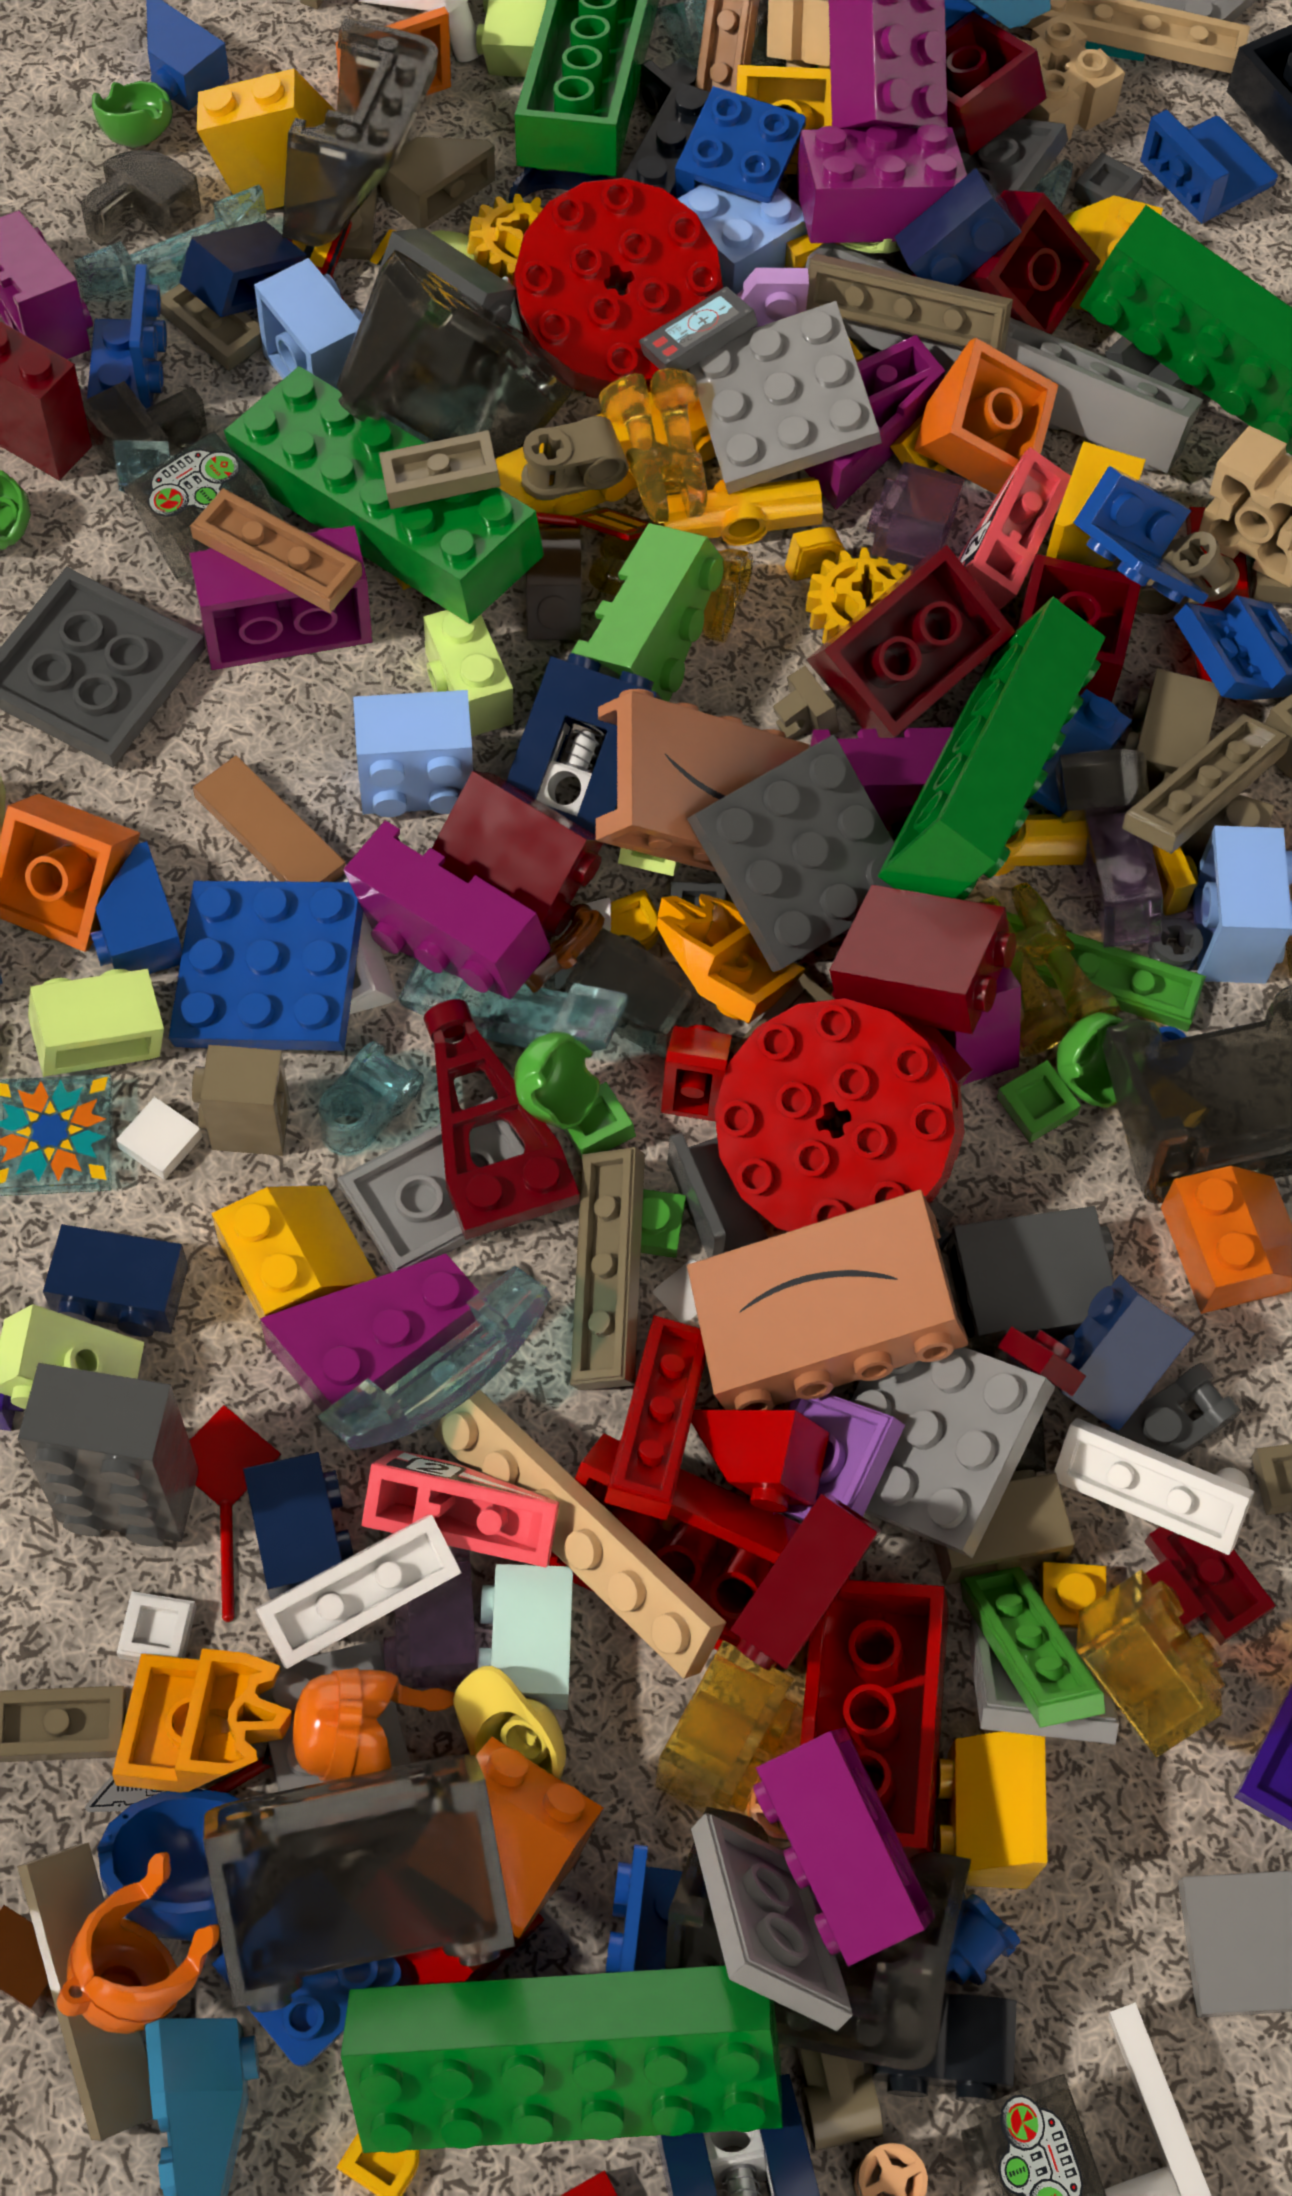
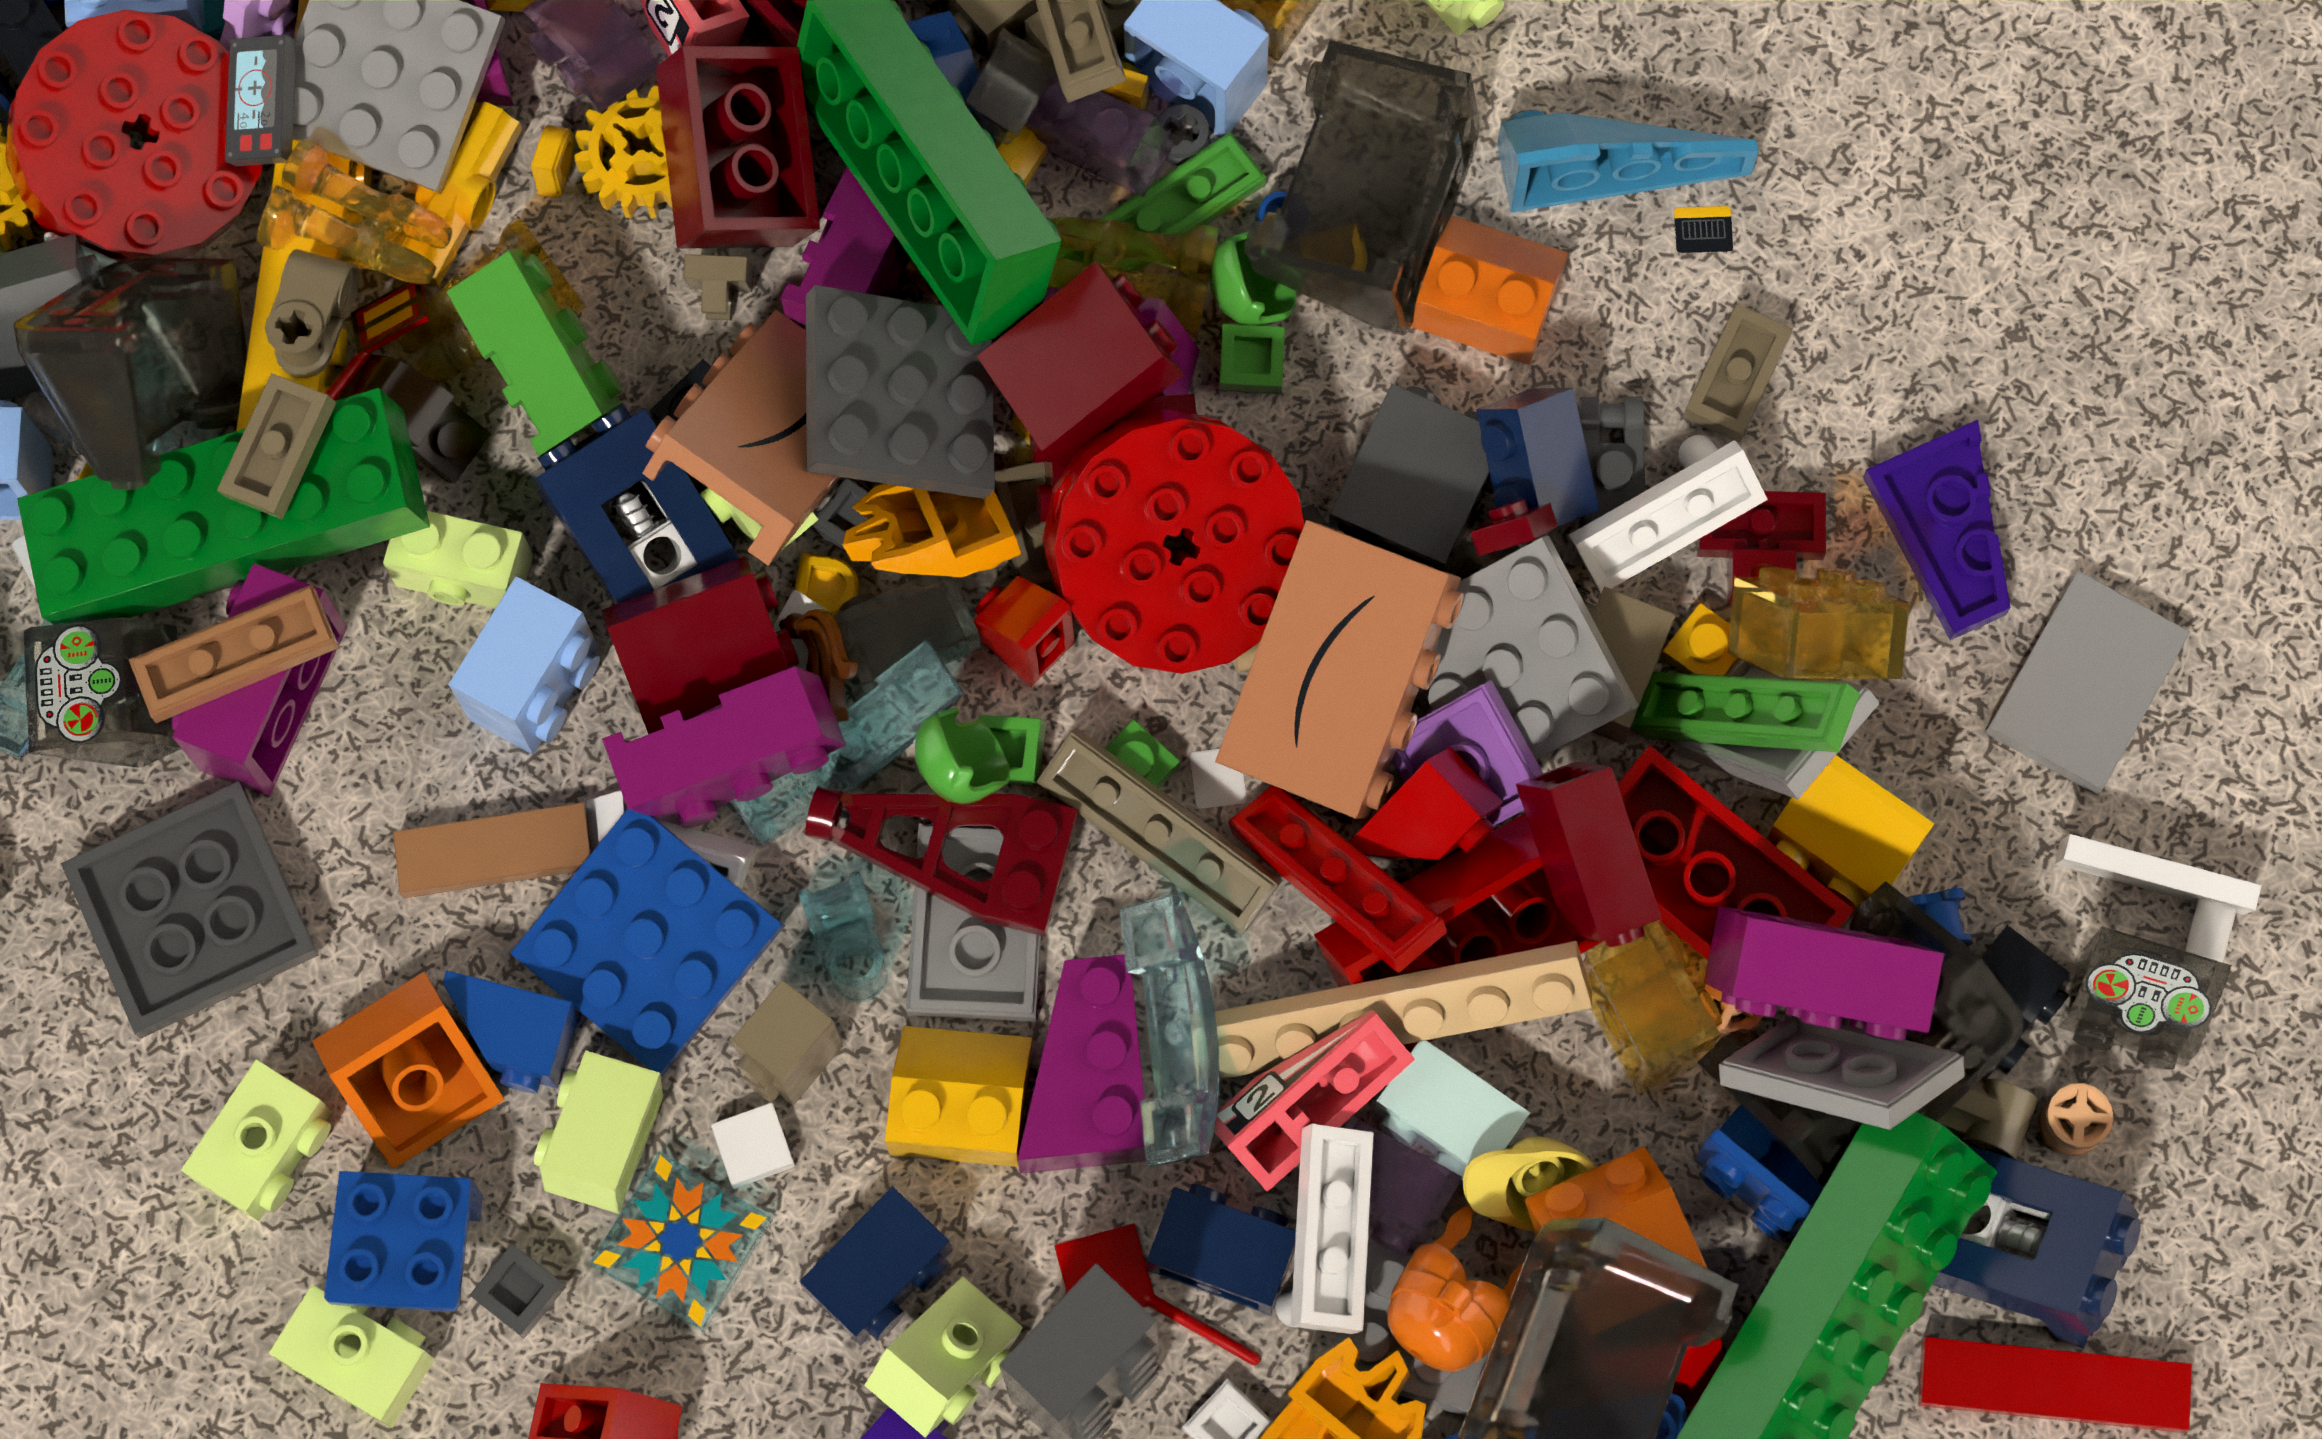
camera: 50 degrees left, 10 degrees up
dark grey panel [667,1132,768,1258] -> none

